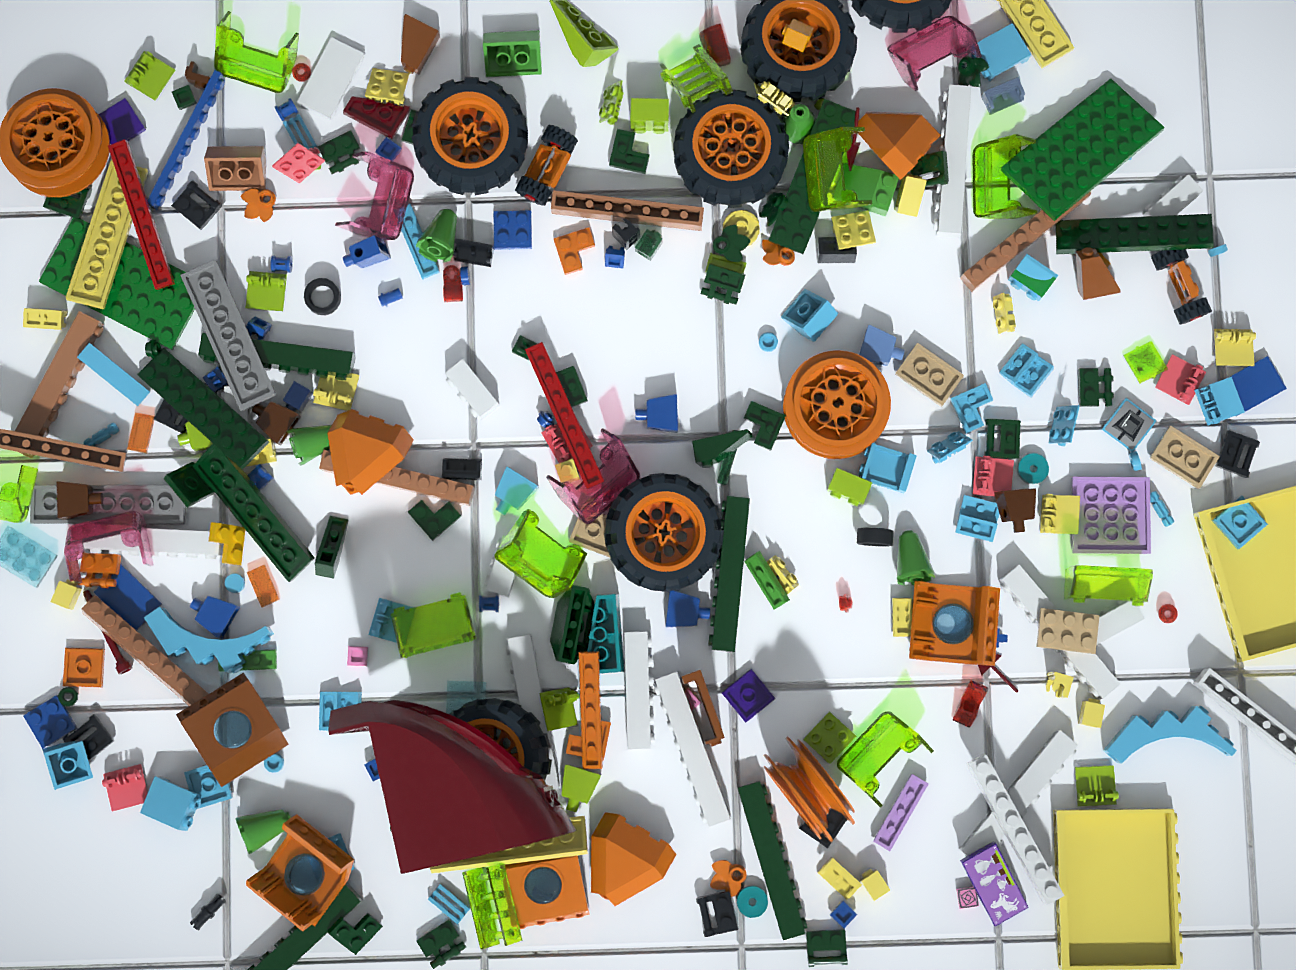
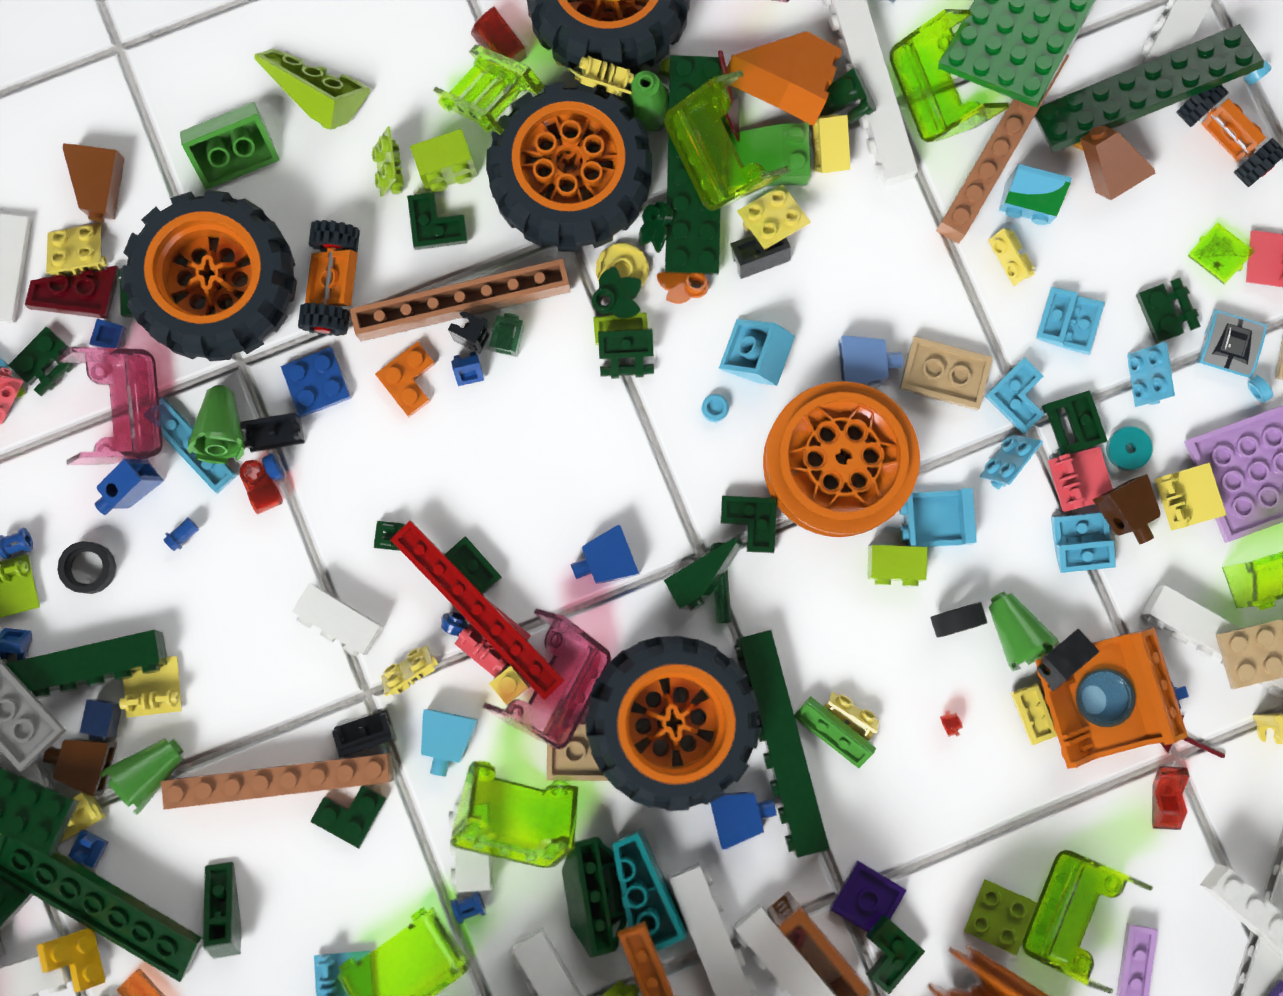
camera: 25 degrees left, 0 degrees up
orange panel [327,409,414,495] -> none
none -> light yellow hinge [381,645,439,697]
none -> dark green plate [866,914,926,995]
none -> black hinge [1037,628,1100,691]

